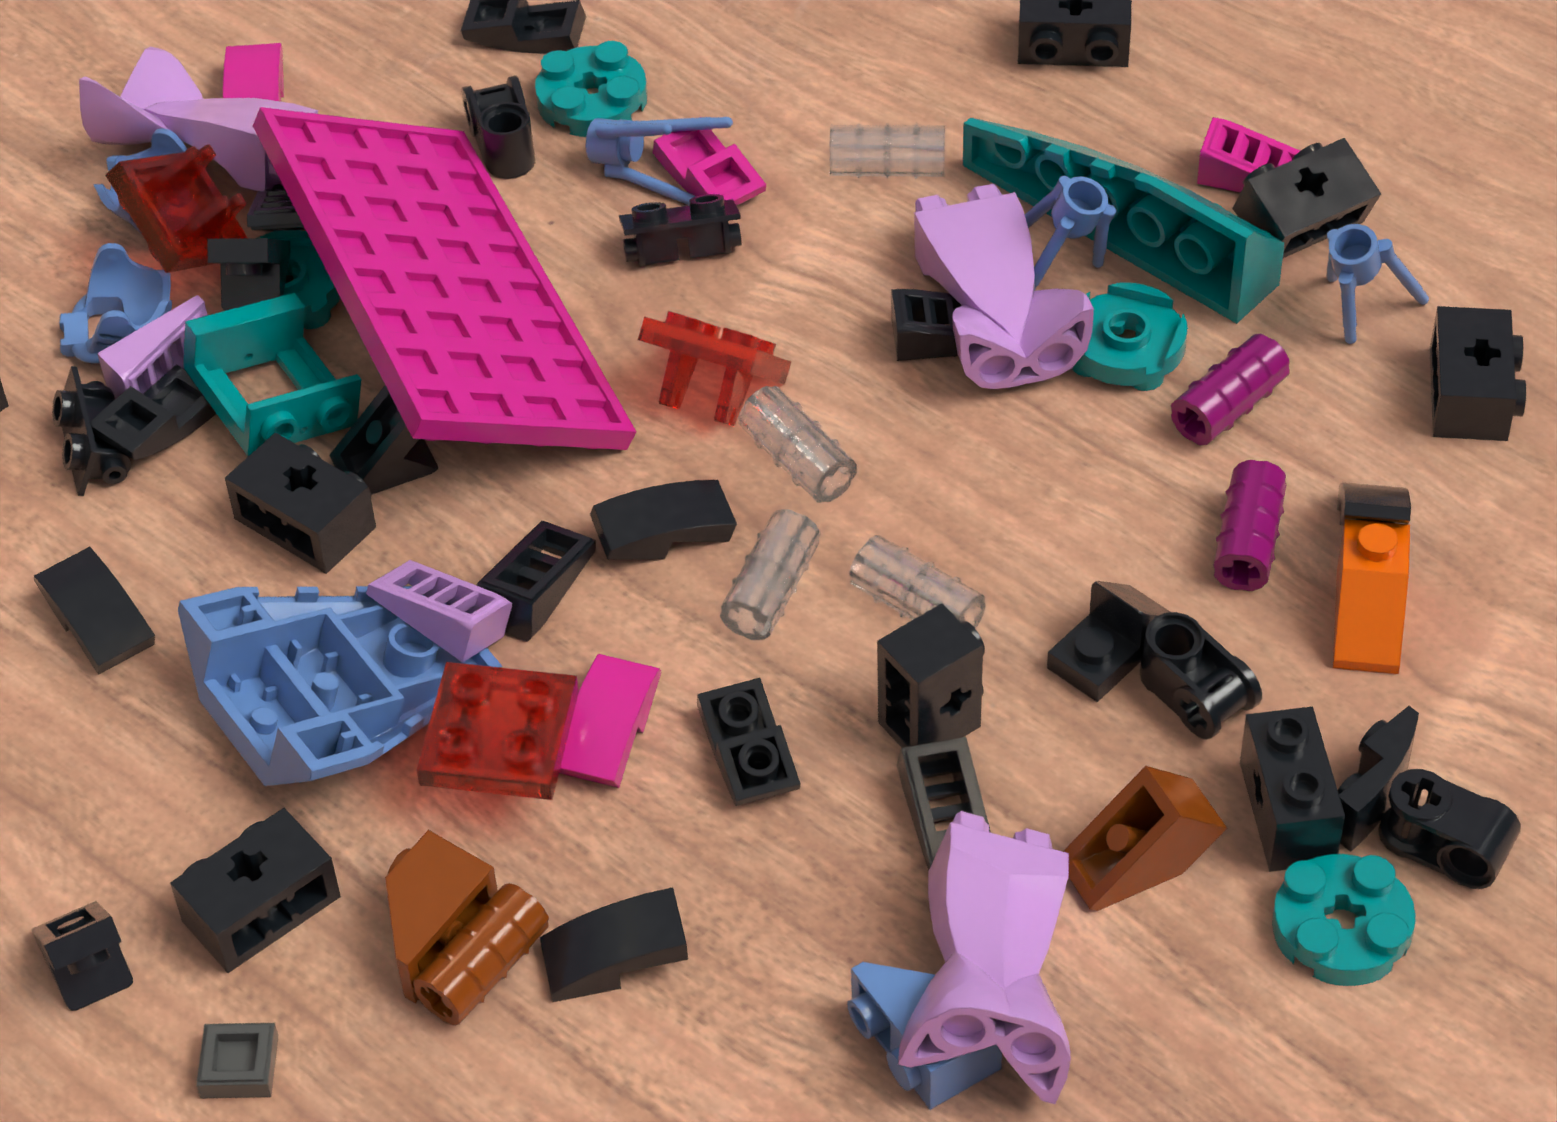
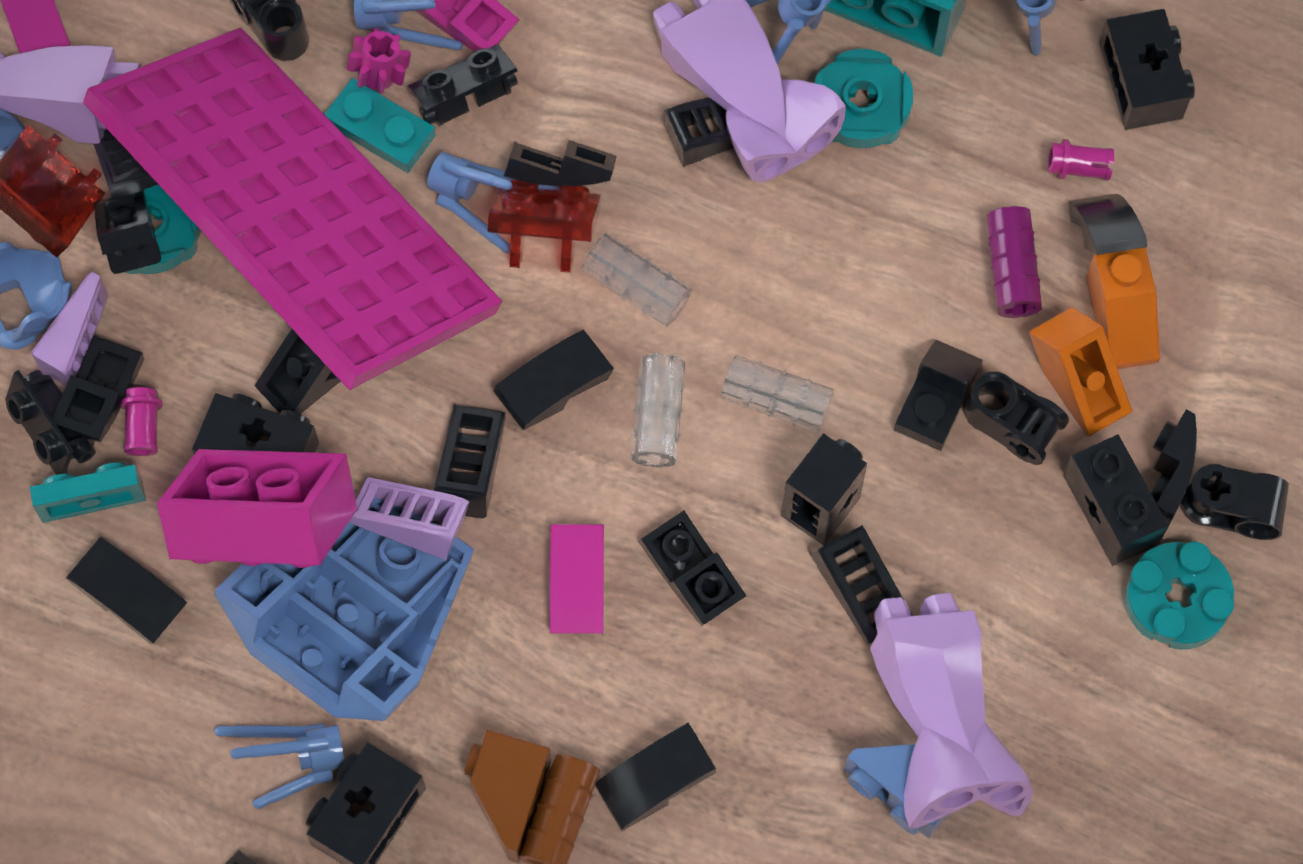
camera: 20 degrees left, 20 degrees up
teal panel [183,293,362,456] -> none
clear red plate [416,662,579,800] -> none
dark orange slope [1063,766,1227,911] -> none
magenta axle [1171,334,1290,446] -> none
none -> teal plate [30,463,146,523]
none -> dark pink pin [120,387,163,456]
none -> dark pink brick [157,449,357,568]
none -> medium blue plant [214,723,344,809]
none -> teal plate [324,78,436,174]
none -> dark pink gear [347,28,411,94]
none -> medium blue plant [427,152,559,253]
none -> black slope [504,140,617,186]
none -> orange slope [1029,307,1133,437]
none -> dark pink pin [1048,139,1114,181]

